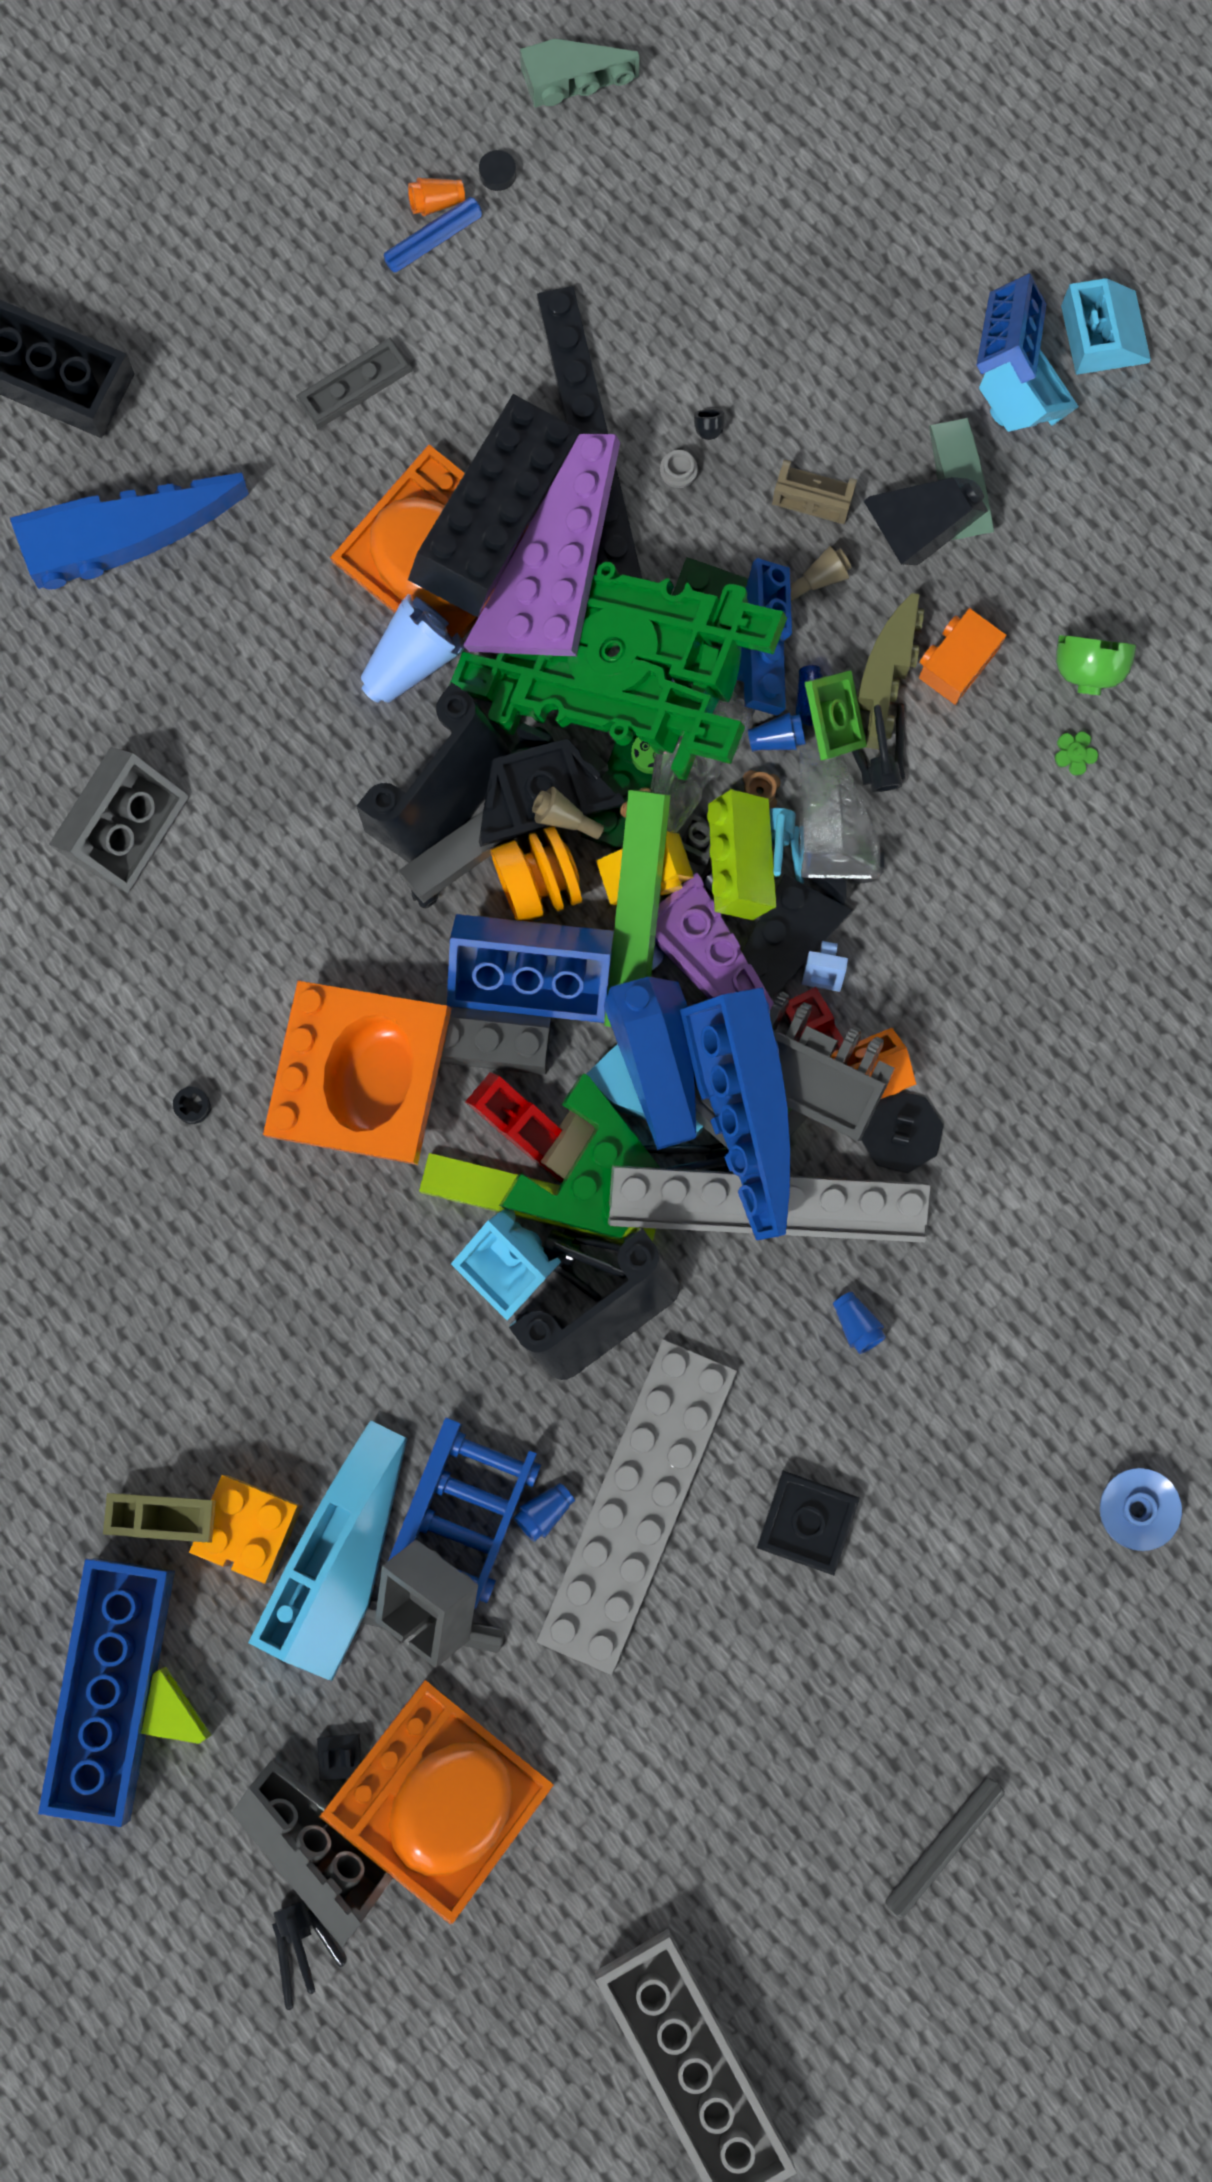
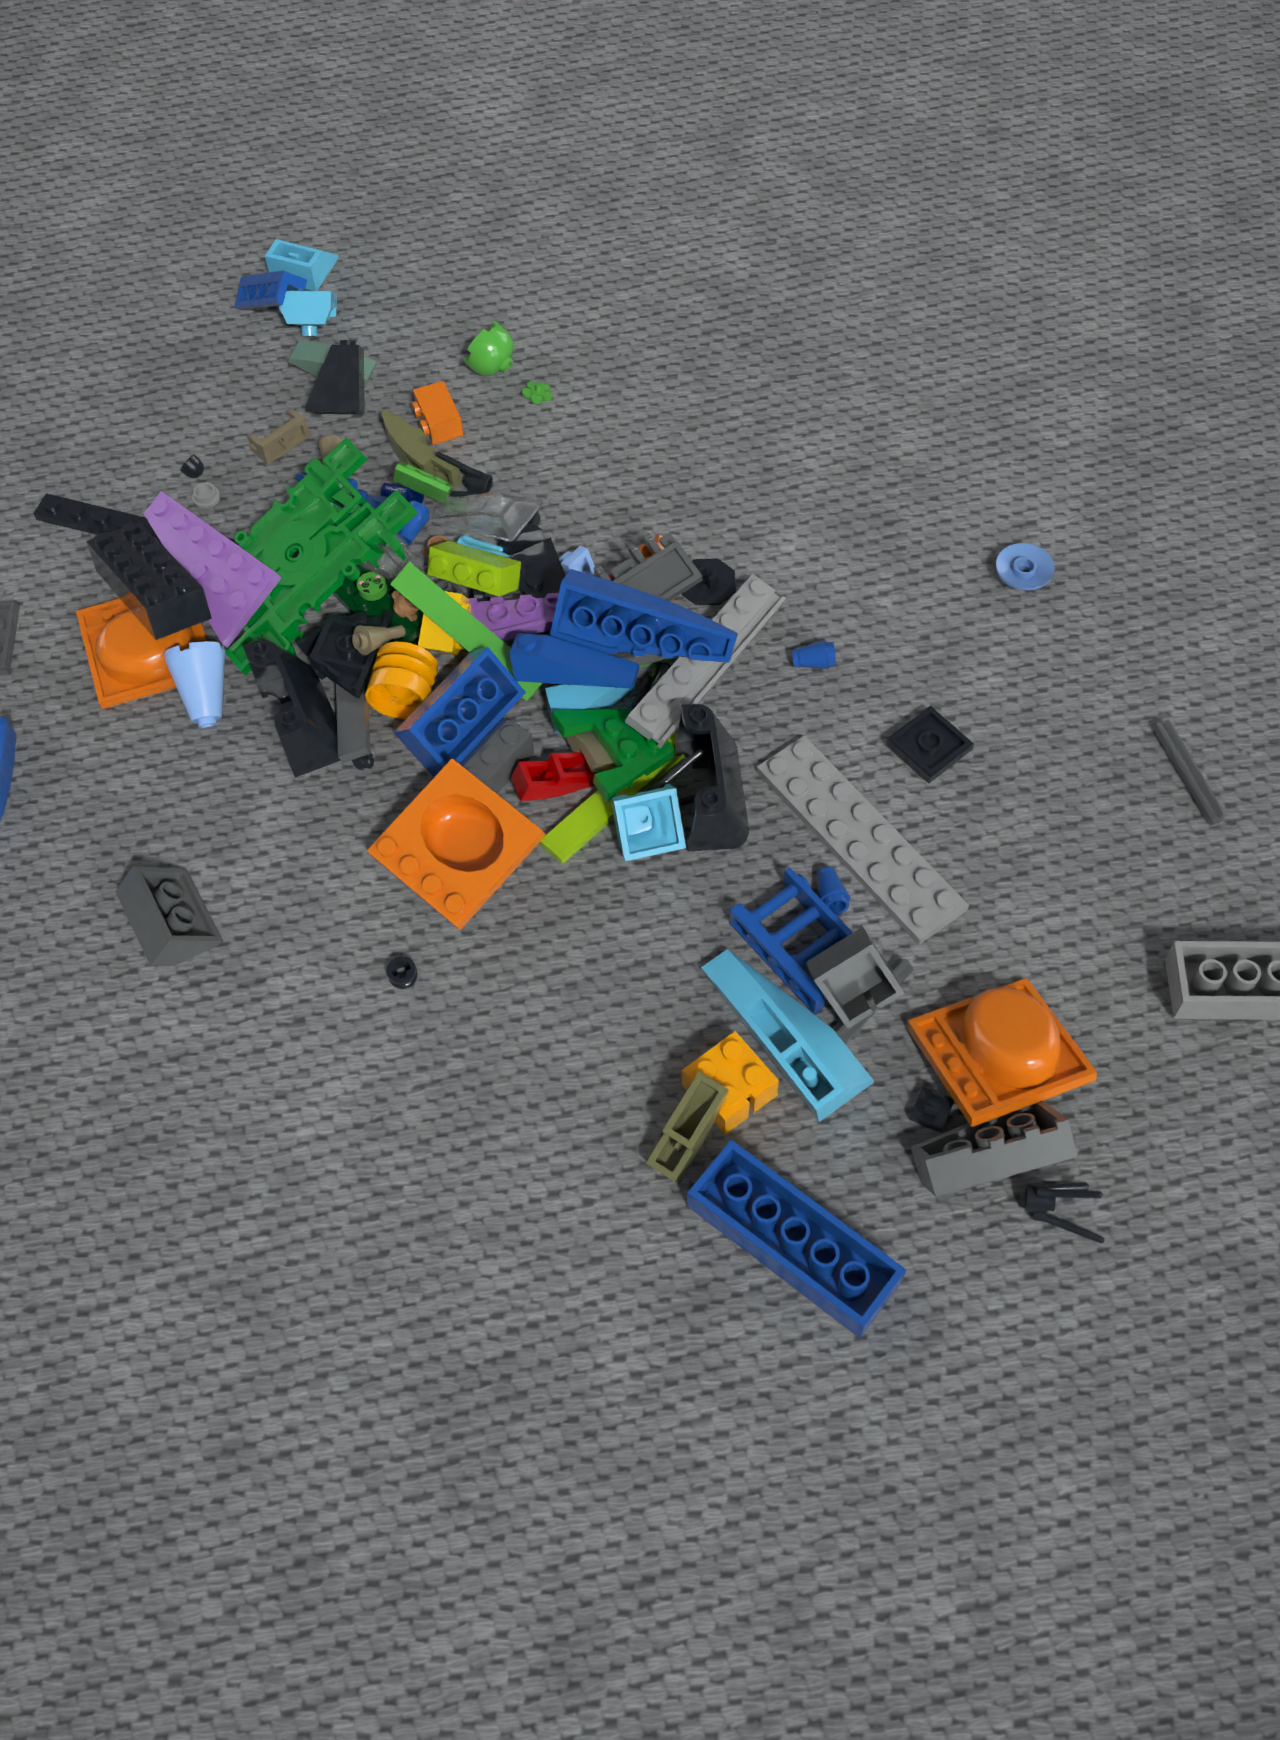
camera: 55 degrees left, 20 degrees down
lime slope [141,1667,212,1744] -> none

